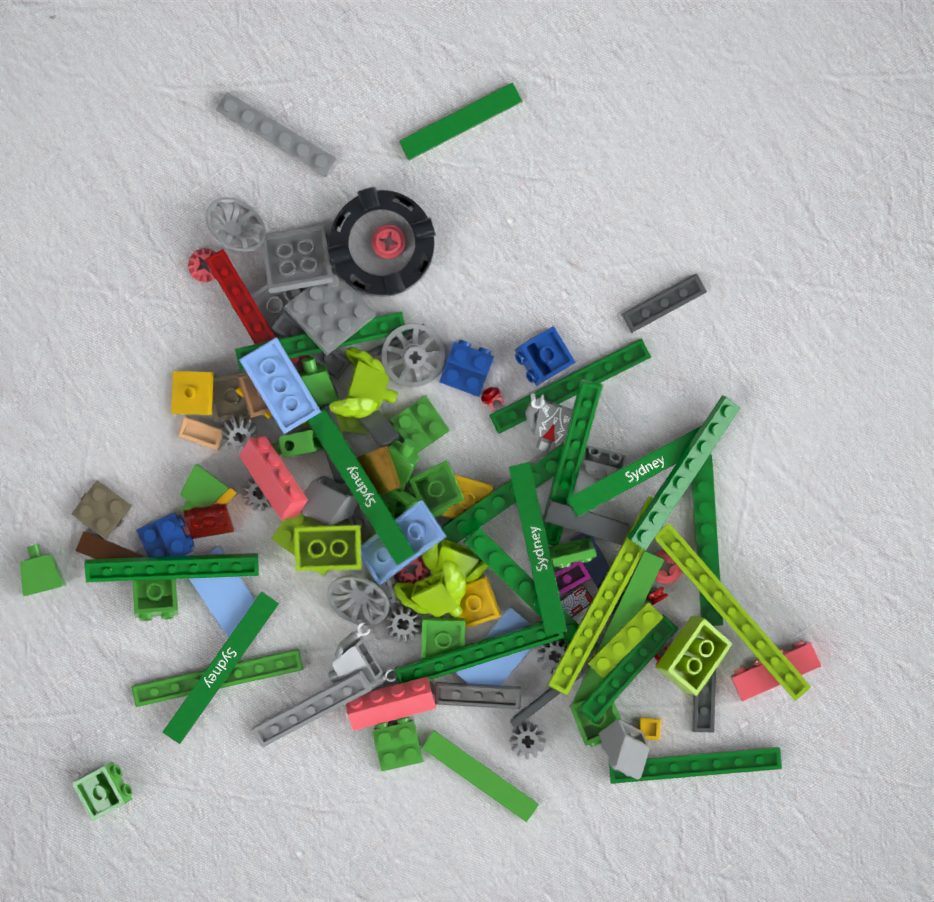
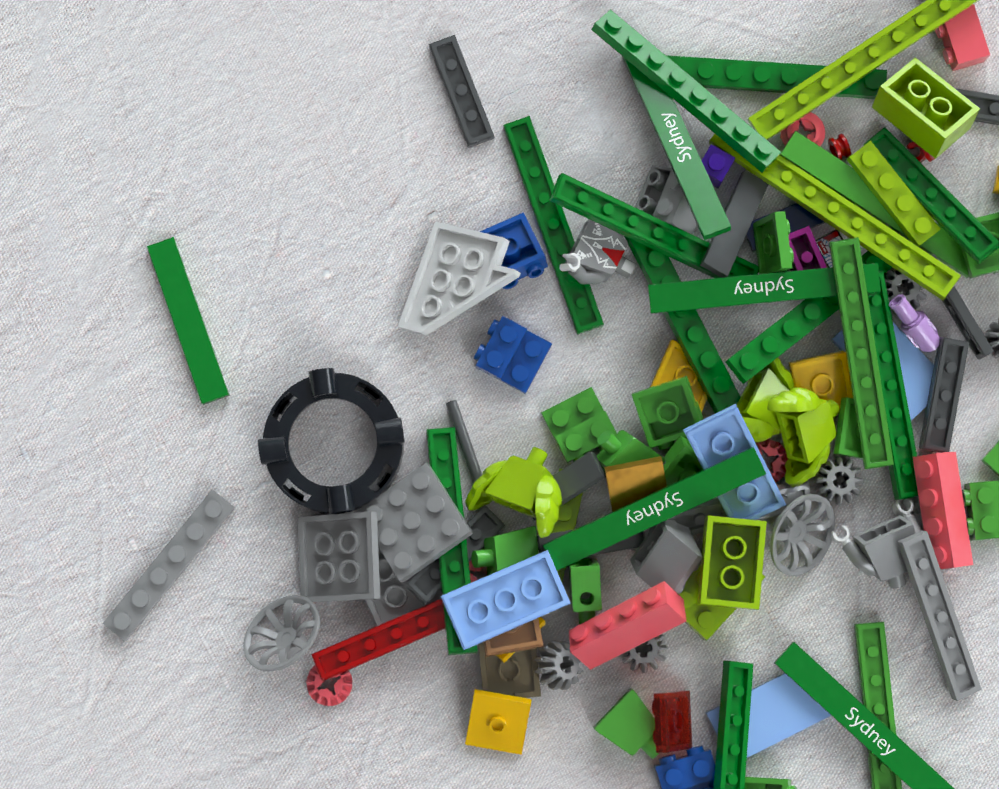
camera: 80 degrees left, 5 degrees down
light nougat tile [177,416,222,451] -> none
yellow tile [216,488,238,508] -> none
coral gear [371,225,406,259] -> none
light grey wheel [381,323,445,387] -> none
red plate [481,387,504,411] -> none
none -> white wing [398,221,520,336]
none -> dark purple brick [702,144,735,189]
none -> bright green tile [829,237,894,469]
none -> lavender arm [889,294,940,352]

